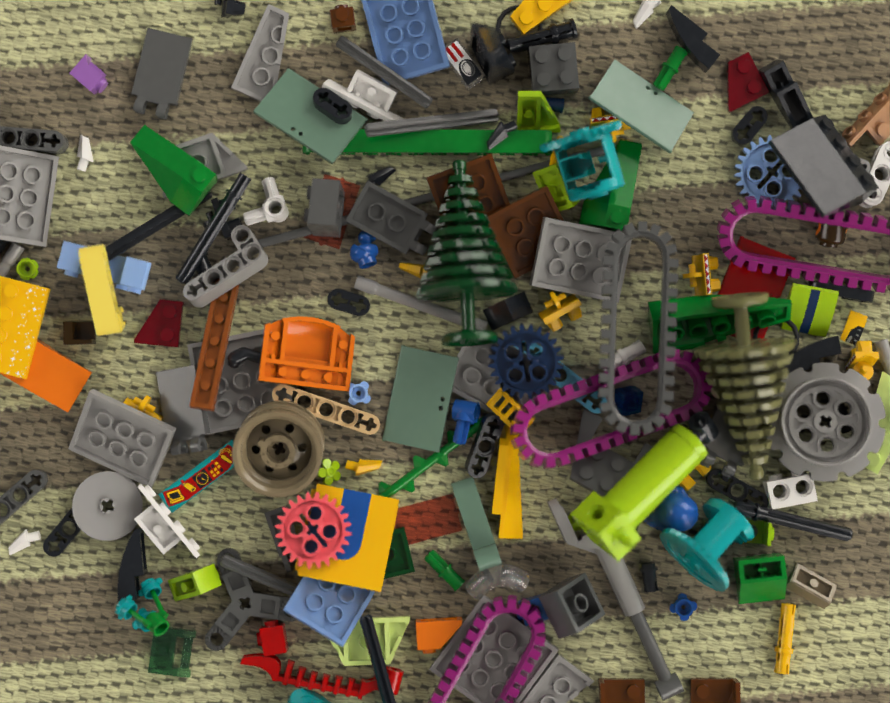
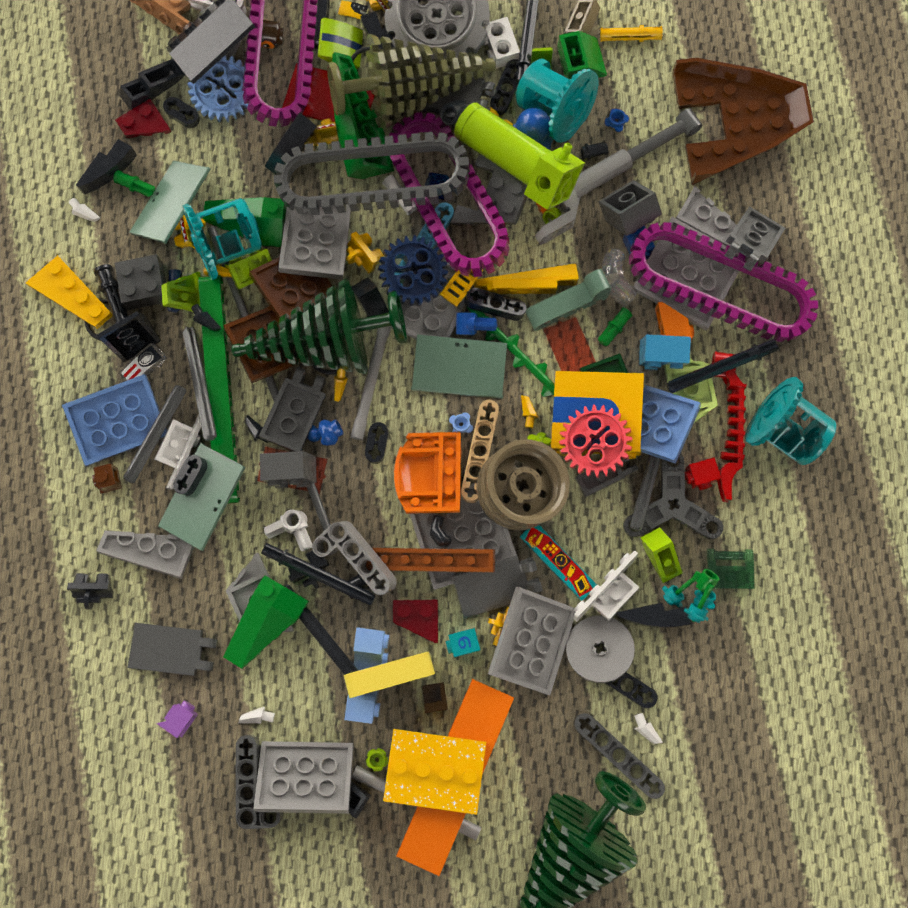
camera: 95 degrees left, 10 degrees down
none -> black slope [265,113,318,175]
none -> teal brick [445,628,480,658]
none -> dark azure brick [639,335,691,370]

